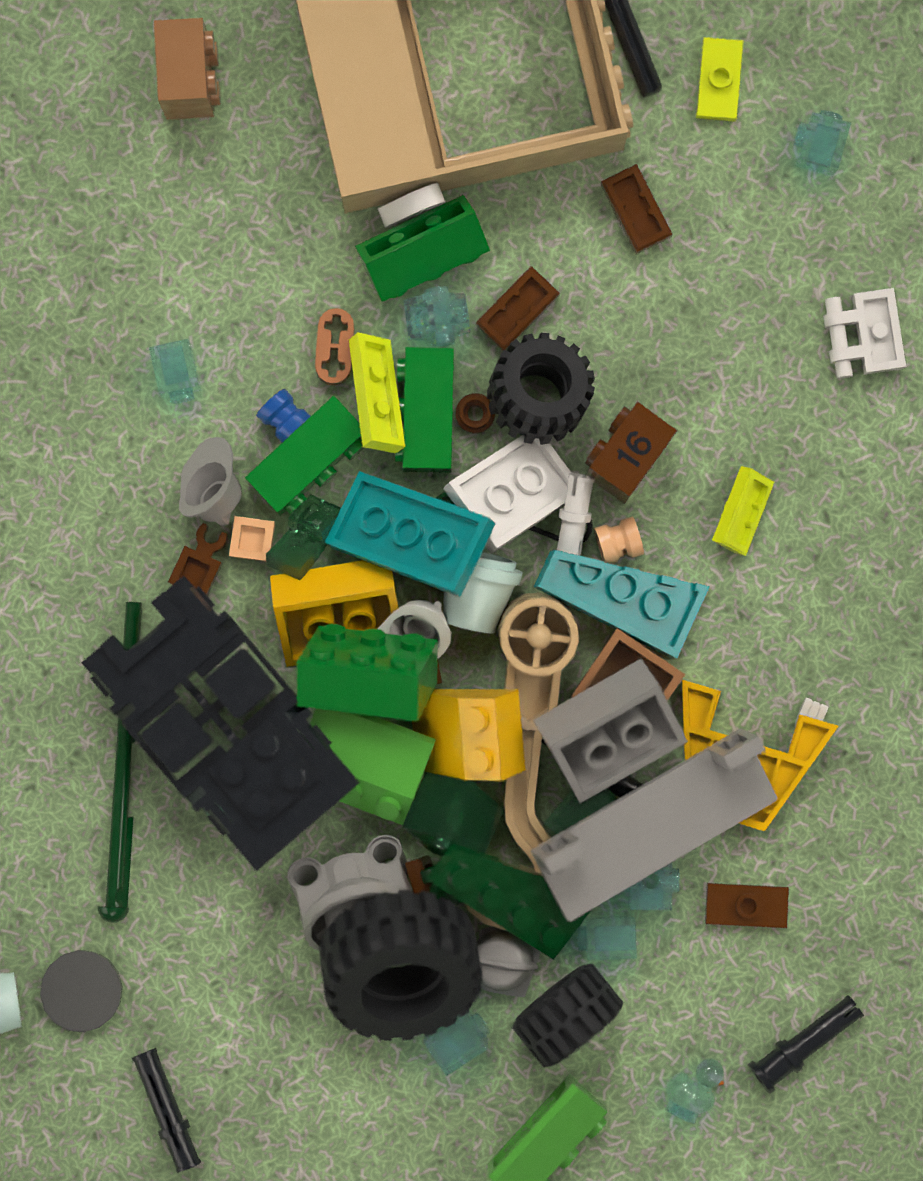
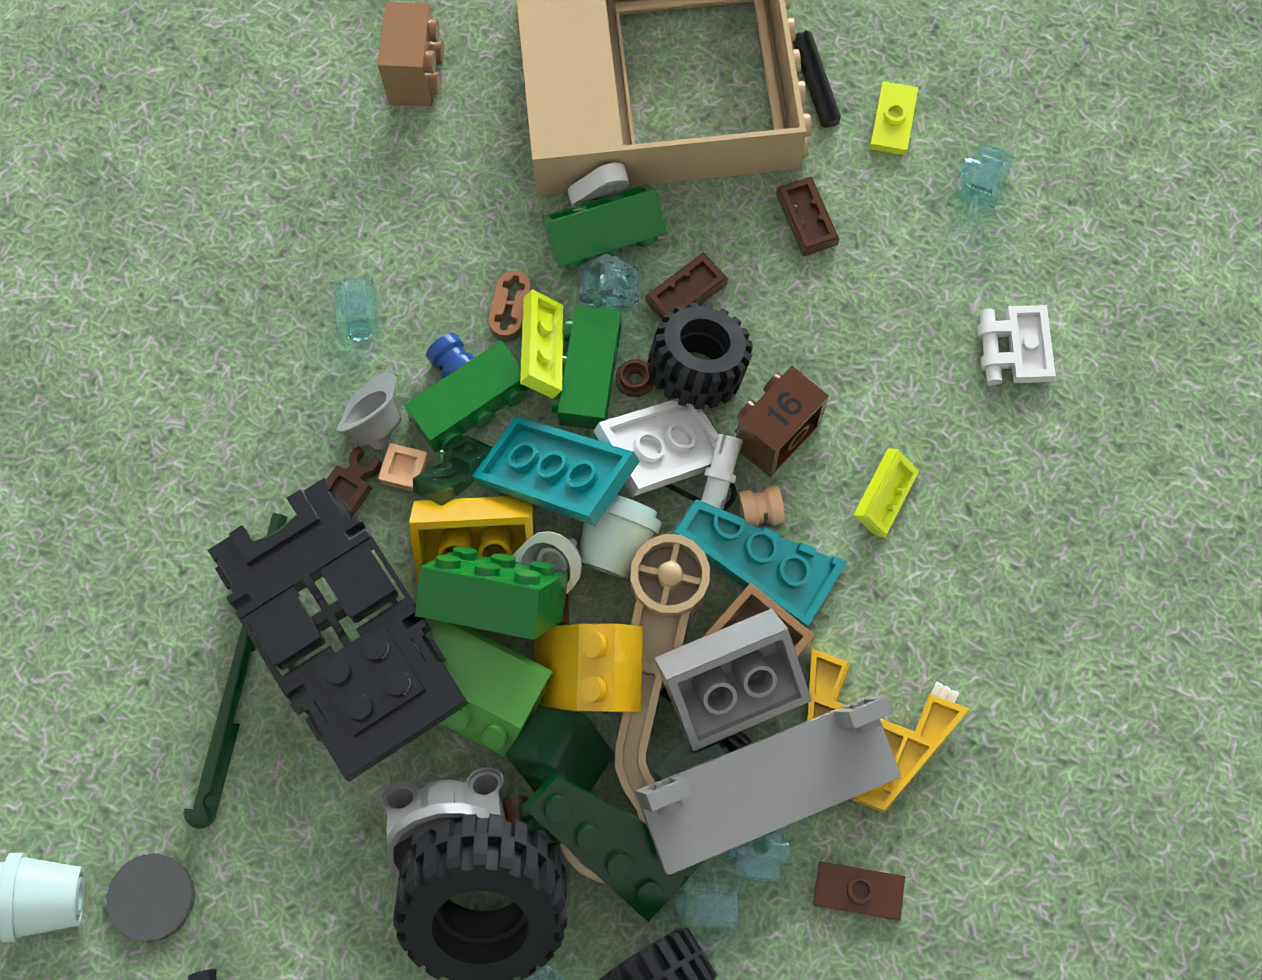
camera: 10 degrees right, 15 degrees down
light grey piece [477,927,541,997] -> none

